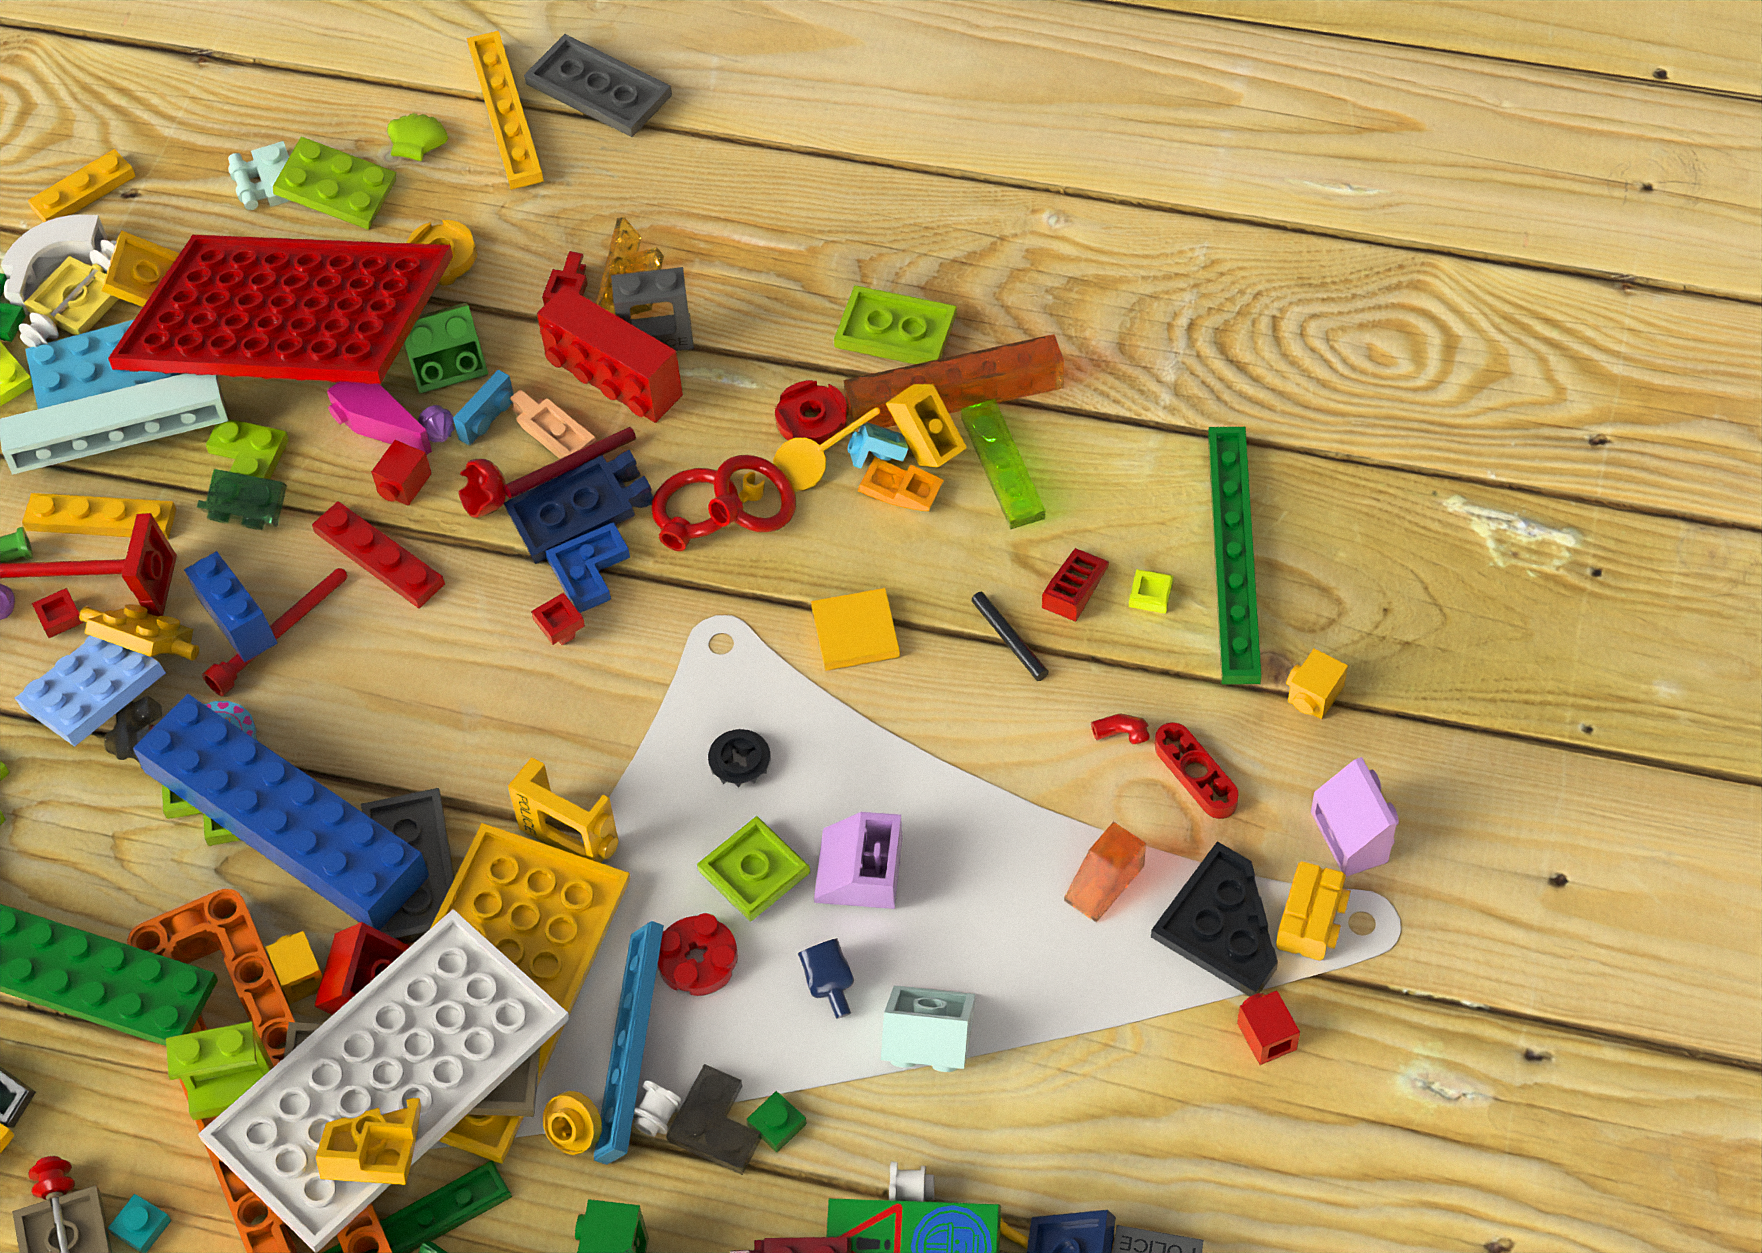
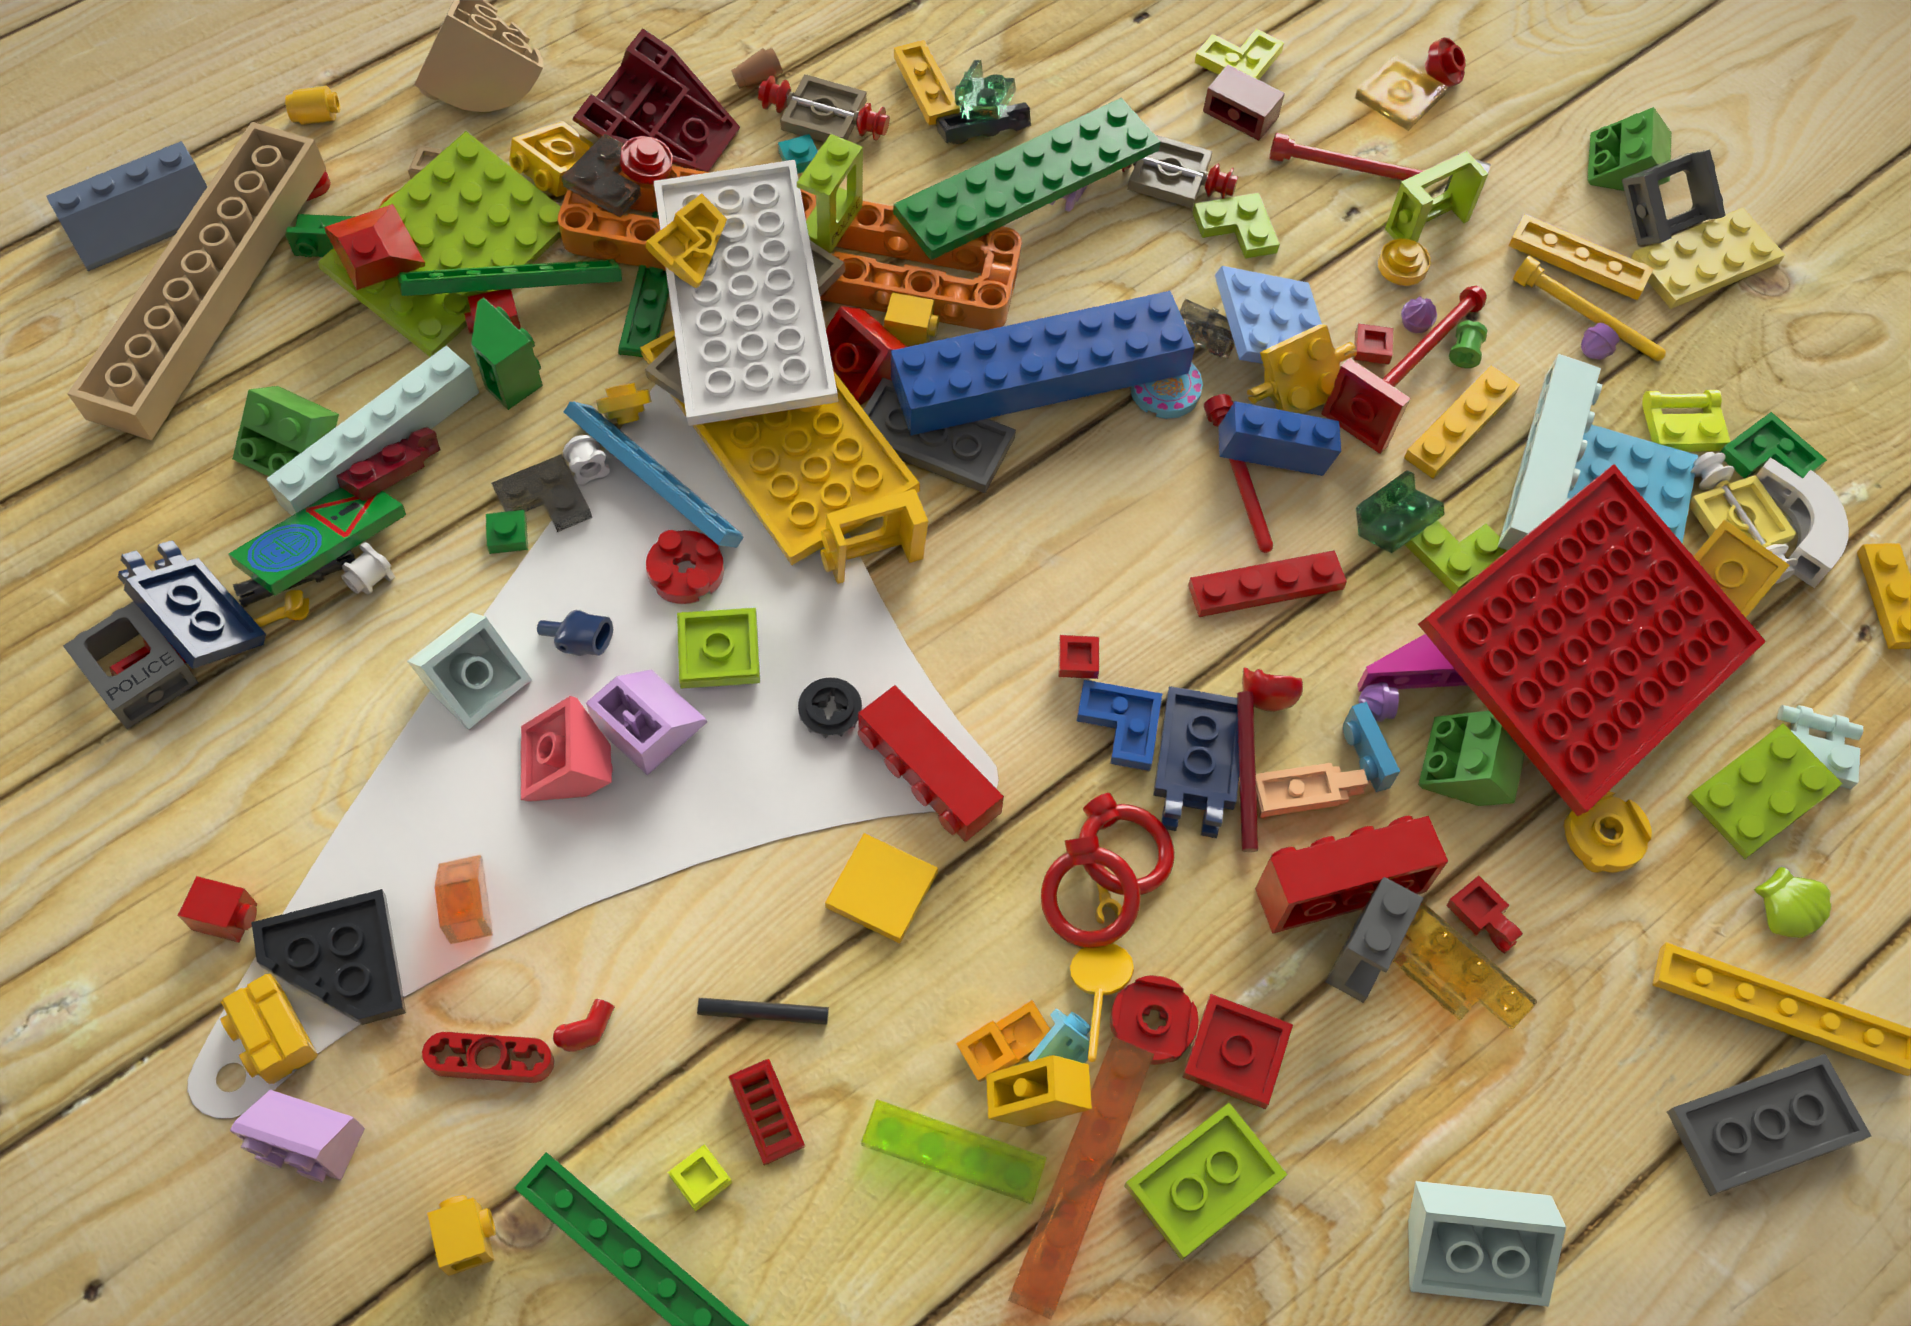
camera: 120 degrees right, 5 degrees up
red brick [371,440,432,506] -> none
none -> coral slope [521,696,613,801]
none -> red brick [857,685,1004,843]
none -> red plate [1182,994,1293,1110]
none -> light aqua slope [1408,1181,1566,1307]

